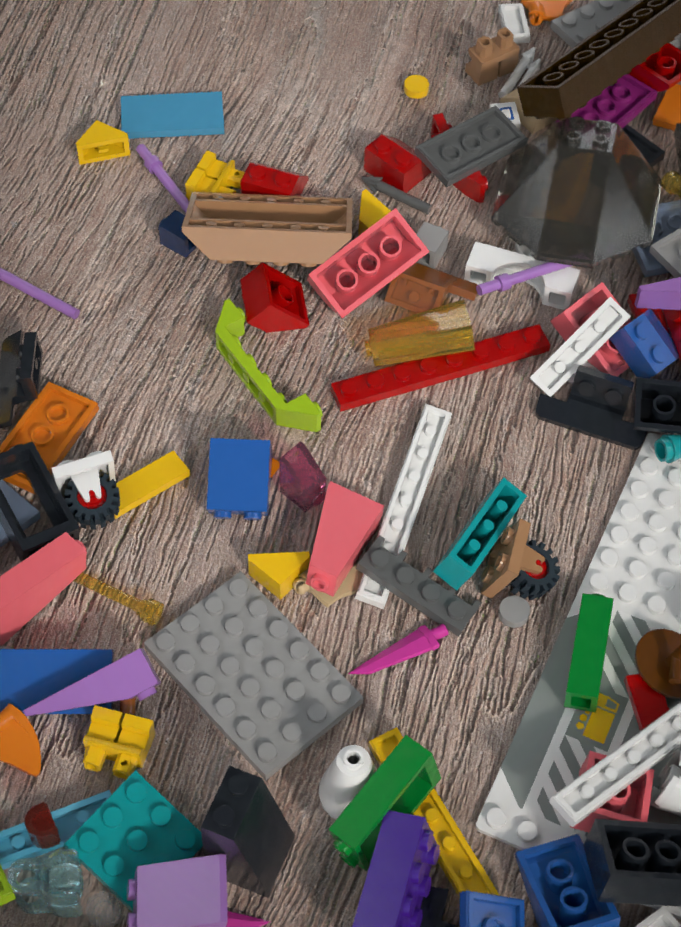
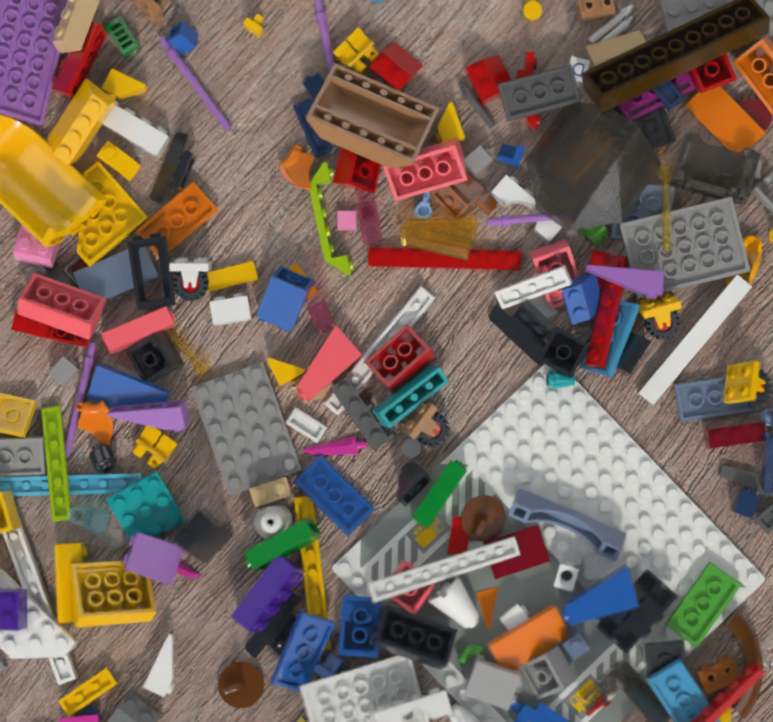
camera: 25 degrees right, 30 degrees up
clear red brick [25,802,61,849] -> none
none -> black head [89,443,117,473]
none -> black slope [127,331,184,383]
none -> white brick [210,293,252,326]
none -> yellow tile [243,13,264,38]
none -> tan brick [249,477,293,507]
none -> orange arm [278,144,314,190]
none -> white tile [285,407,328,443]
none -> dark blue tile [293,99,333,158]
none -> blue tile [293,455,375,537]
none -> bright pink tile [337,211,357,231]
none -> clear pink slope [356,200,382,244]
none -> red slope [364,324,437,394]
none -> black slope [397,461,432,507]
none -> light blue plate [414,191,433,222]
none -> clear tile [432,516,452,536]
none -> blue panel [496,143,525,168]
none -> bright green bracket [576,217,609,247]
none -> dark blue tile [651,81,685,111]

